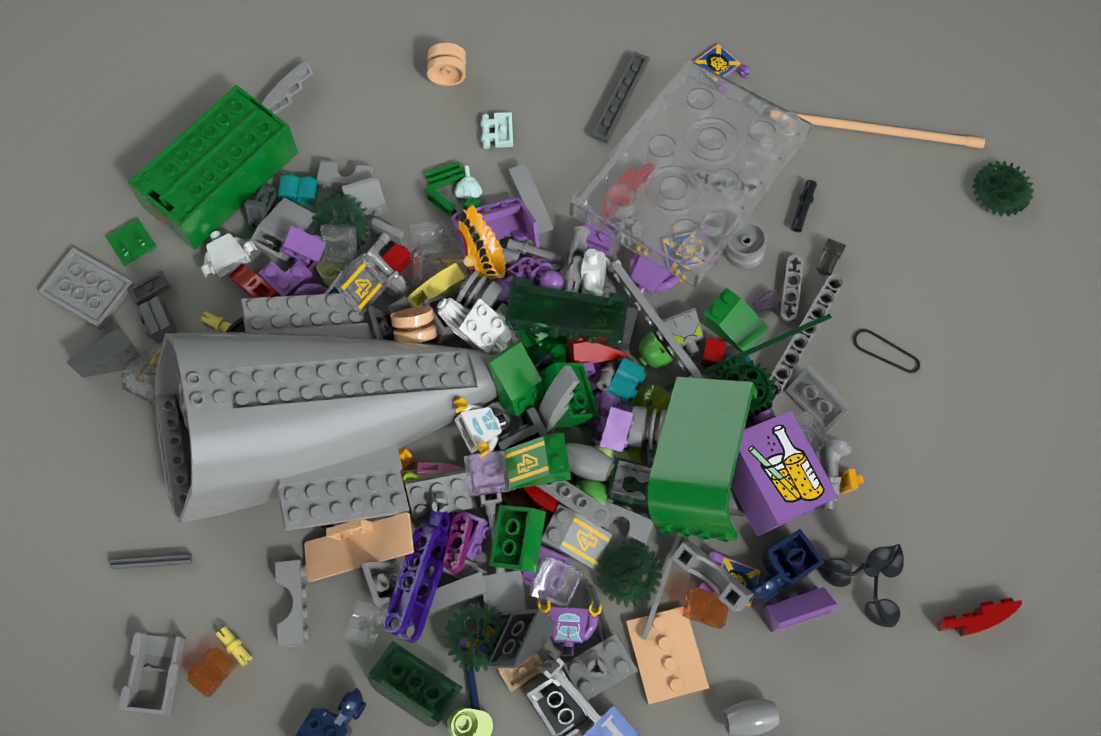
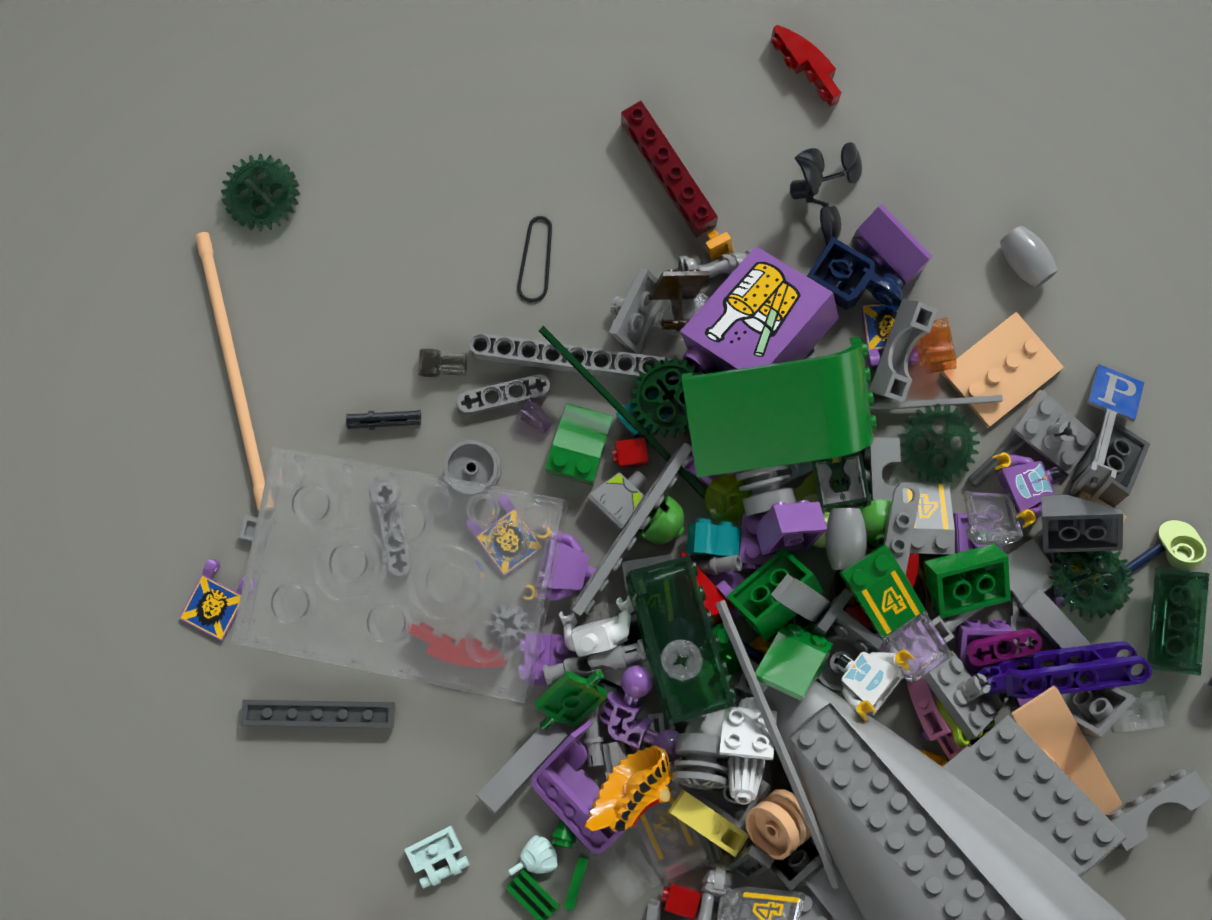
camera: 110 degrees left, 10 degrees up
none -> green plate [535,669,608,731]
none -> dark red brick [621,100,718,238]
none -> dark brown plate [648,269,710,332]
none -> clear gear [660,639,703,682]
none -> light grey piece [716,600,841,889]

